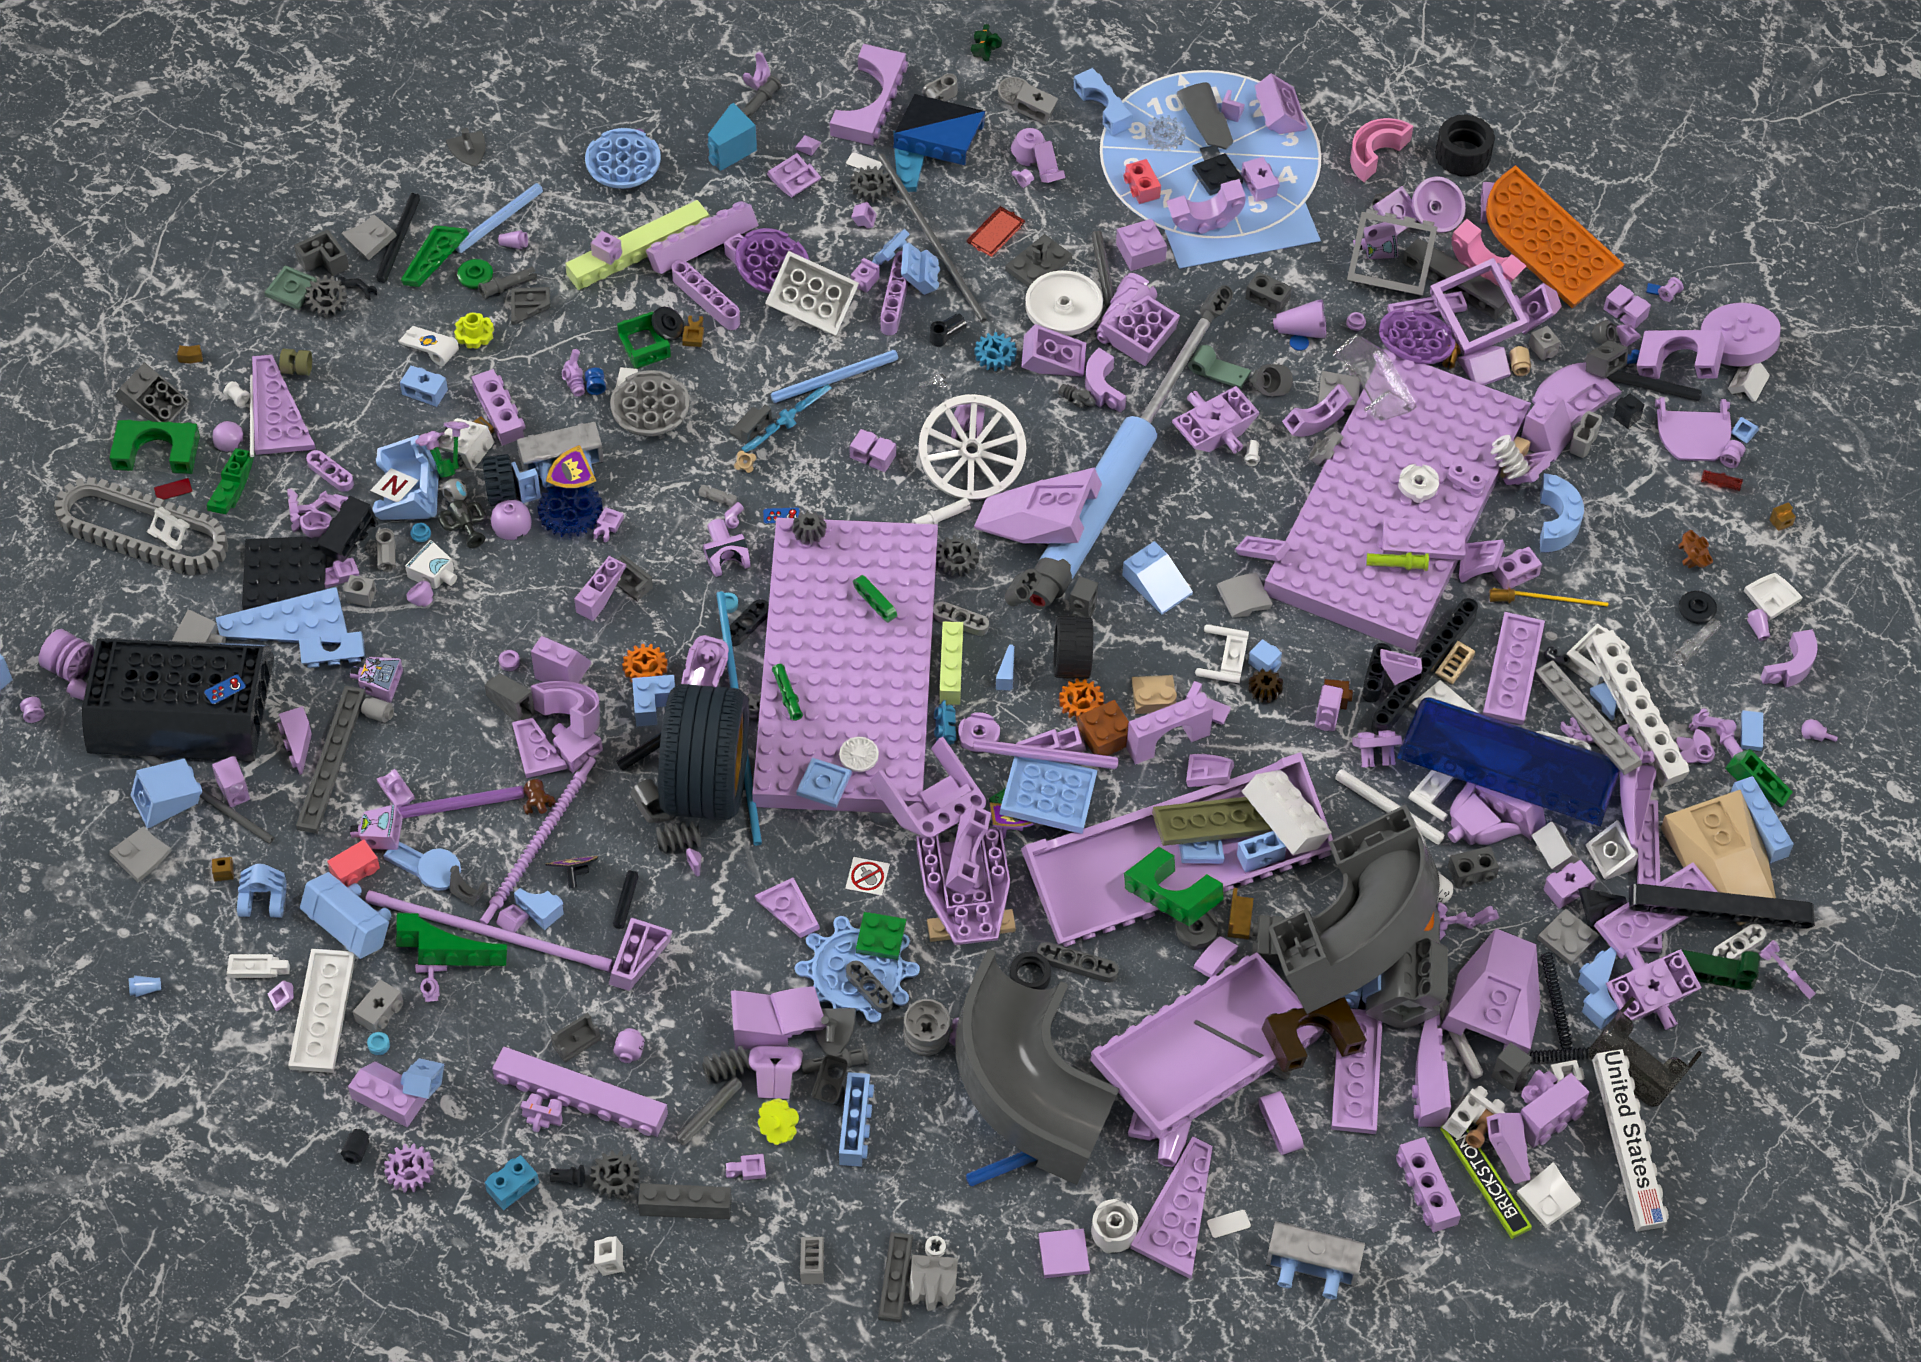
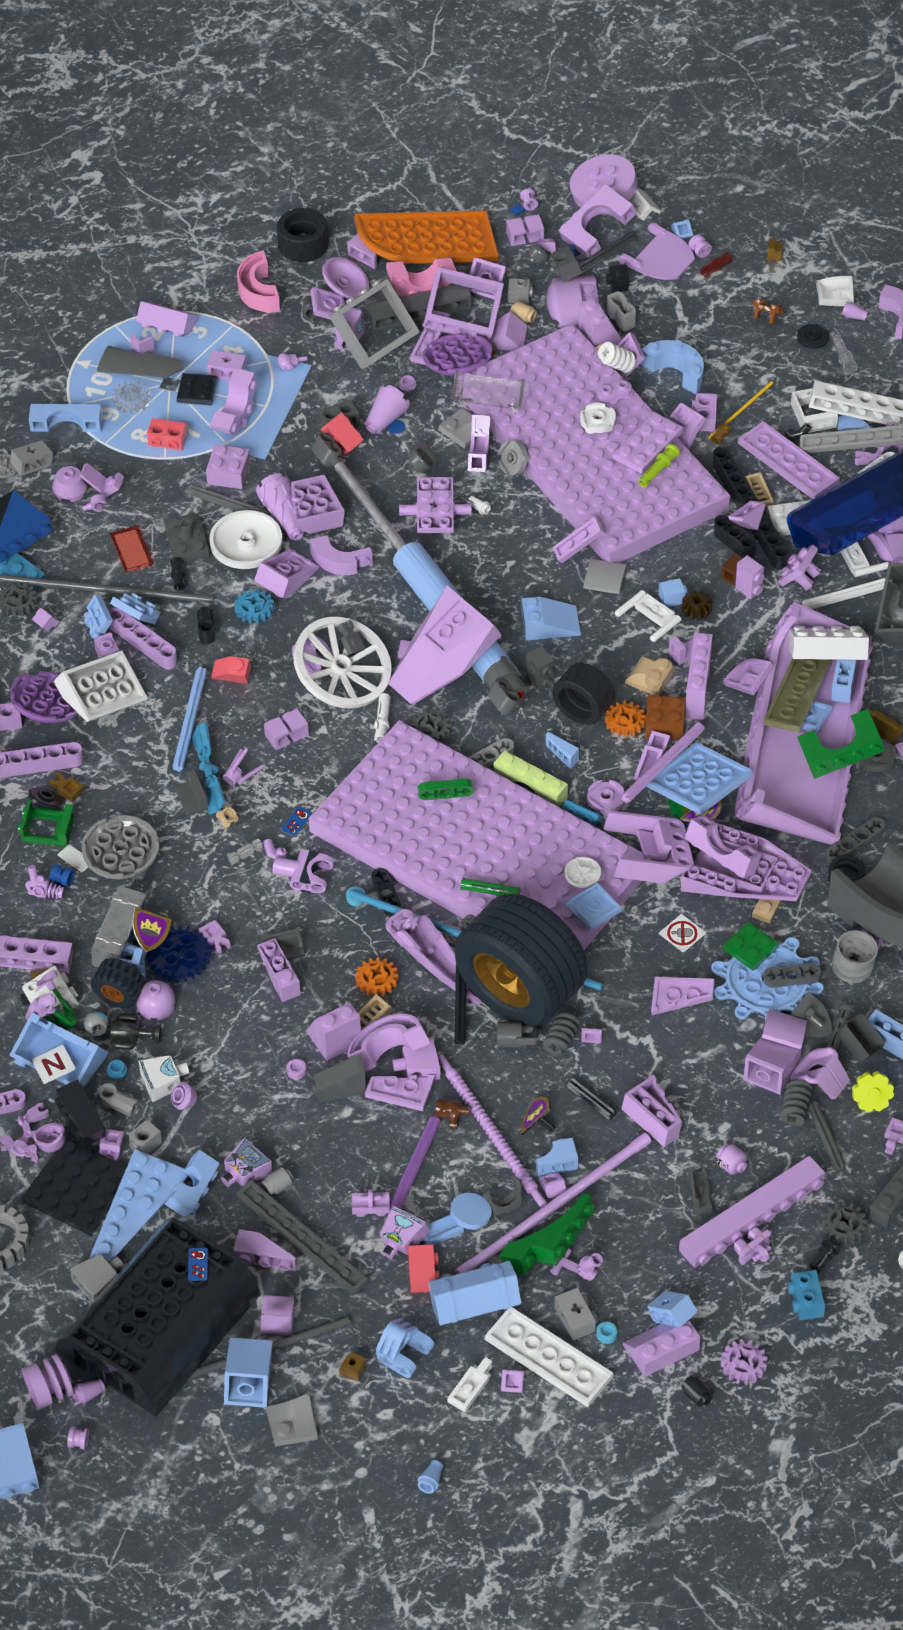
camera: 55 degrees left, 5 degrees down
light blue brick [632,675,675,726] -> none
dark grey gear [792,510,827,545] -> none
dark grey piece [1058,384,1096,408] -> none
sand green door [1188,345,1251,389] -> none
none -> black pin [170,557,186,591]
none -> coral slope [211,656,252,684]
none -> lavender plant [223,748,264,786]
none -> lavender piece [277,353,307,370]
none -> coral brick [321,412,363,457]
none -> dark grey plate [338,620,365,655]
none -> tan slope [358,994,392,1030]

